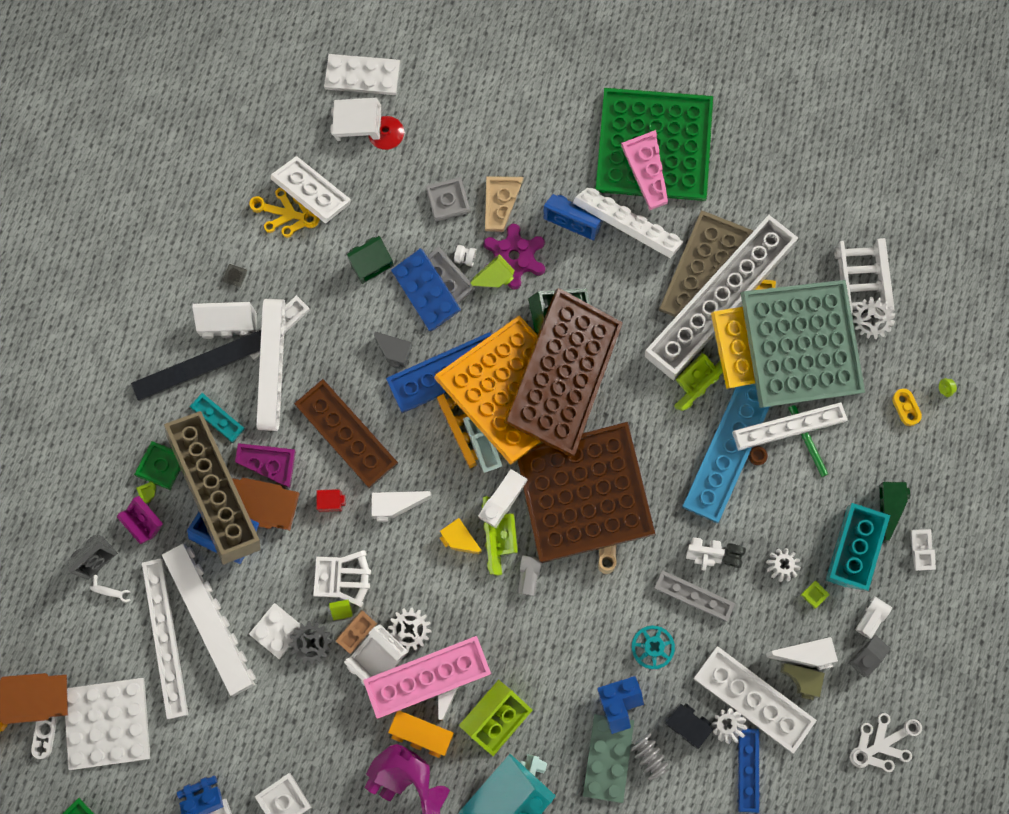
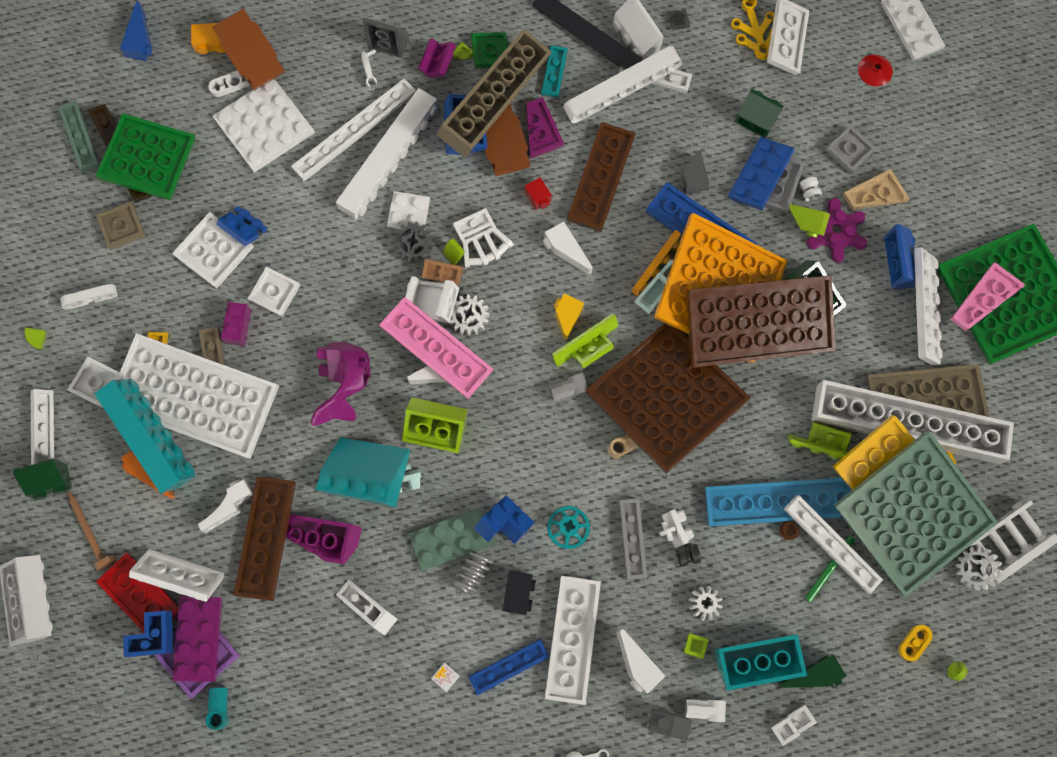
camera: 50 degrees right, 0 degrees up
white panel [330,98,381,141] -> none
light orange brick [388,710,454,758] -> none
white slope [478,469,528,528] -> none
white gear [712,708,747,744] -> none
olive arch [780,663,825,701] -> none

